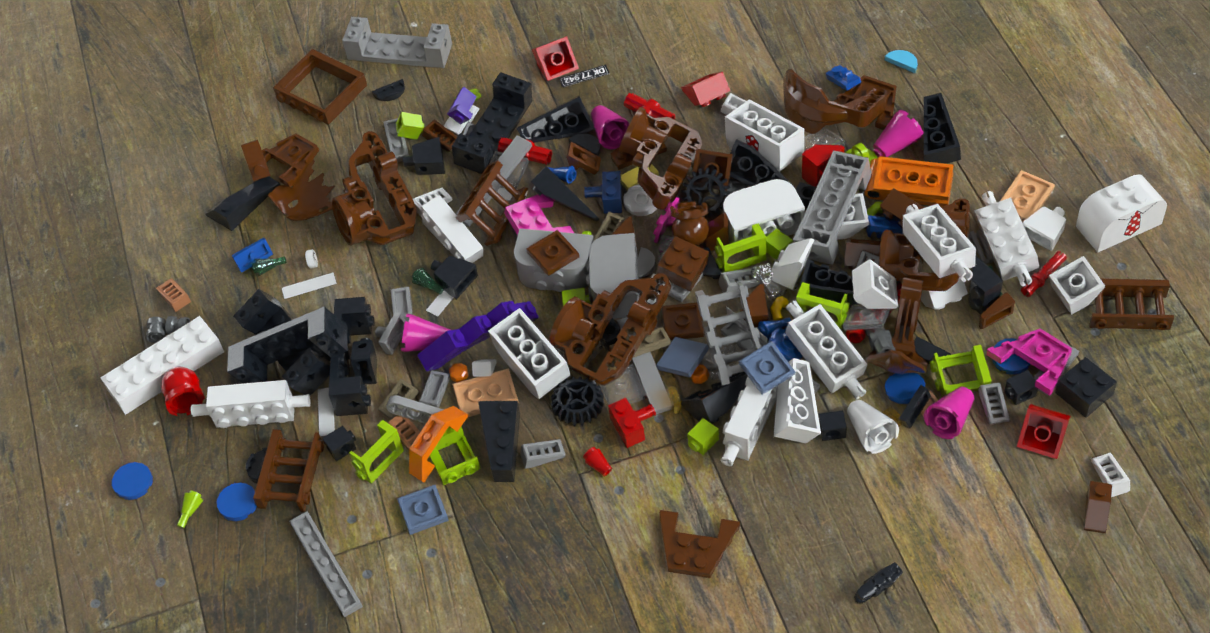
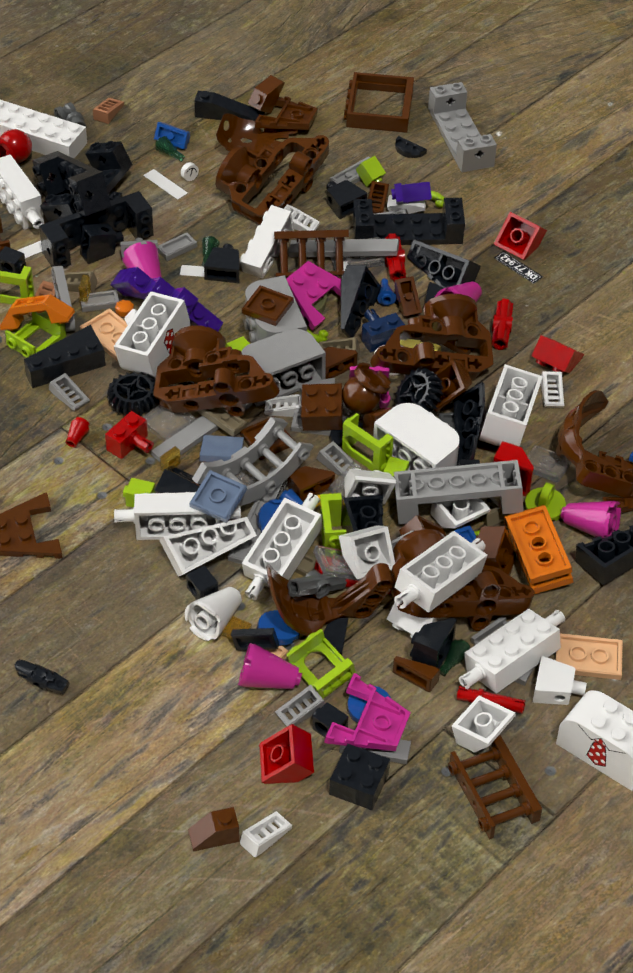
camera: 55 degrees right, 5 degrees down
none -> clear yellow tile [79,275,91,302]

